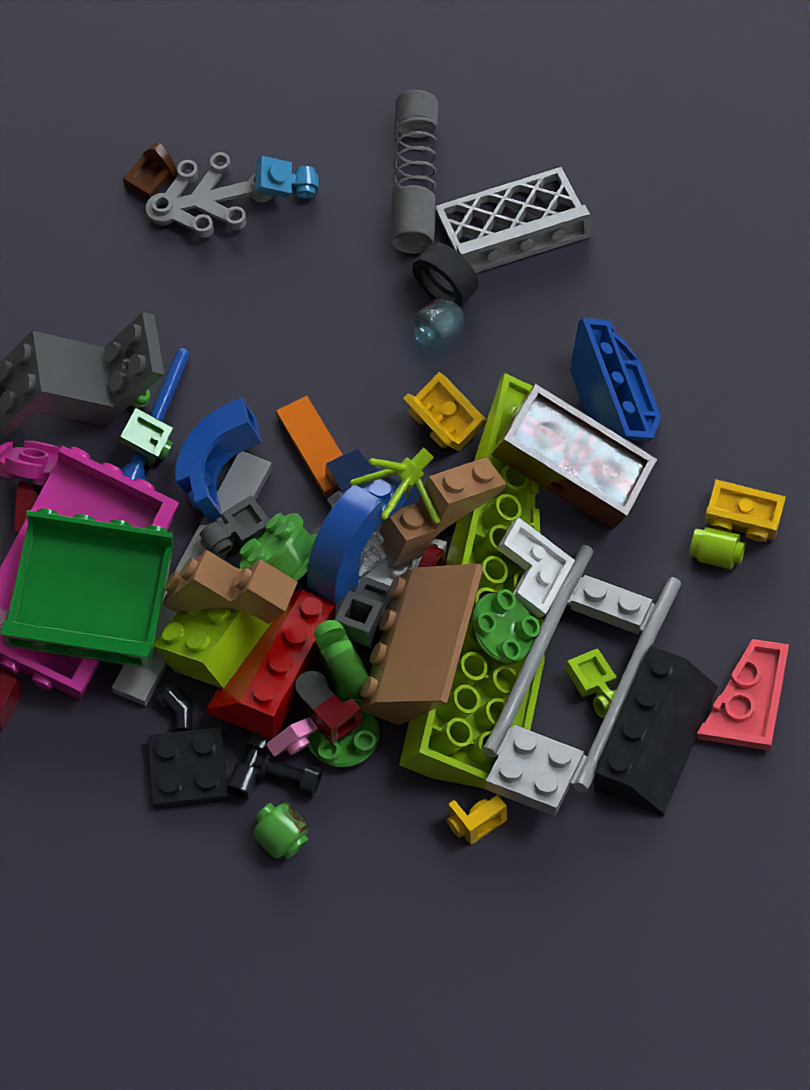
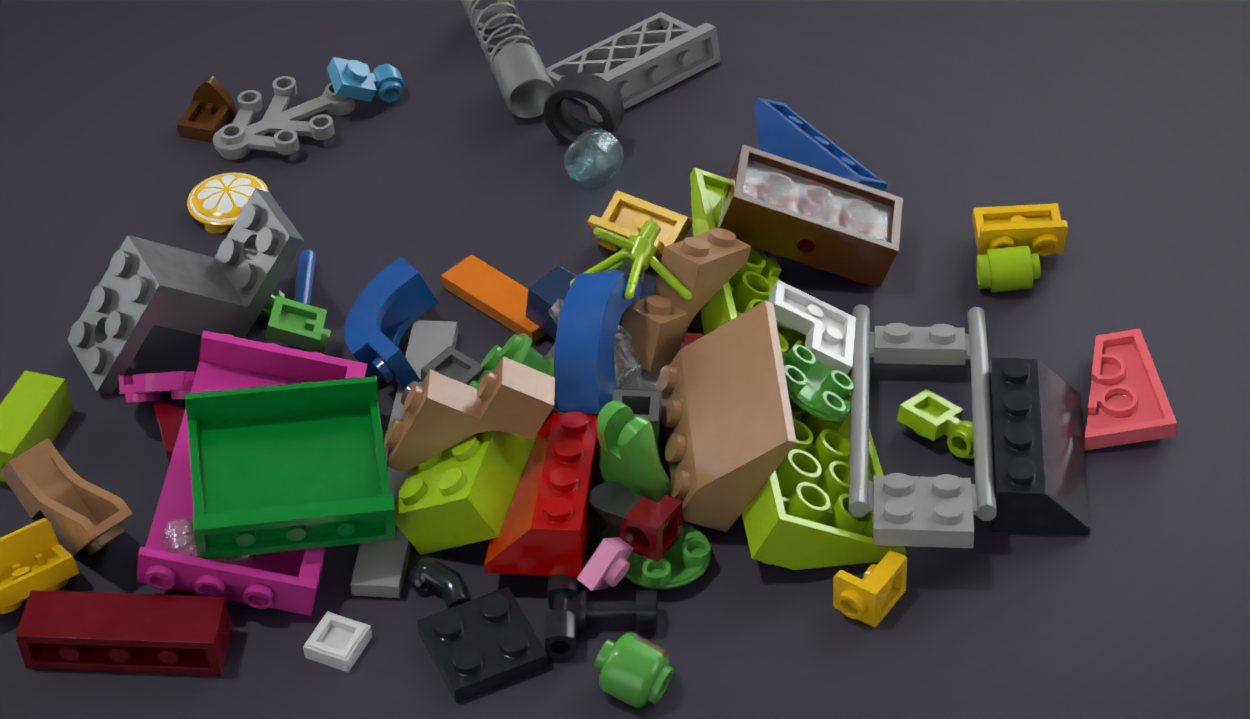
camera: 20 degrees left, 20 degrees down
none -> dish [187,172,269,234]
none -> white tile [303,611,373,673]

